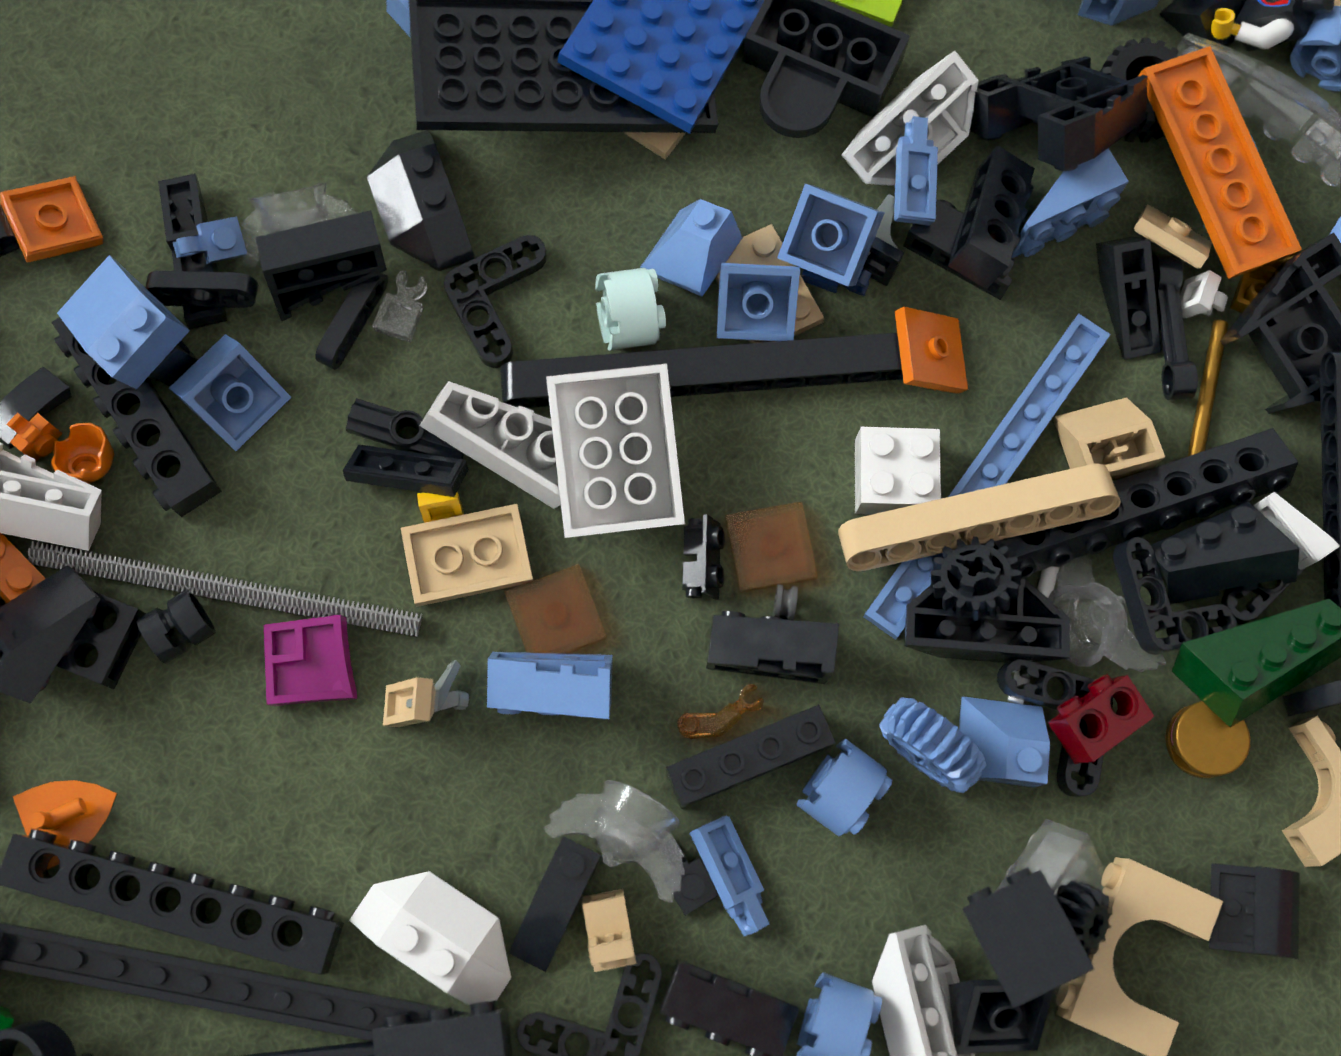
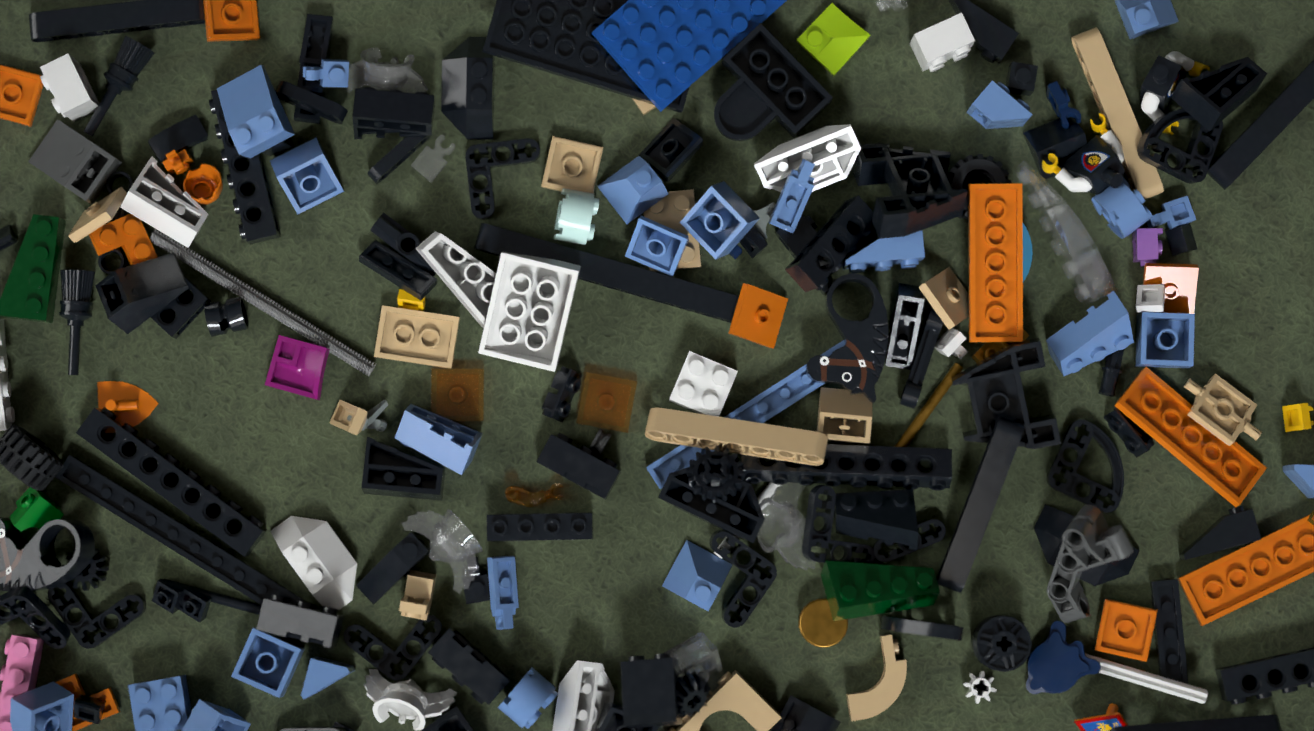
camera: 30 degrees right, 10 degrees up
medium blue brick [797,739,893,836] -> none
medium blue gear [879,697,986,793] -> none
dark red brick [1048,674,1155,764] -> none
white slope [1253,492,1340,570] -> none
none -> black wedge [361,436,445,501]
none -> tan plate [541,136,604,193]
none -> black slope [639,118,703,183]
none -> black animal [806,273,888,403]

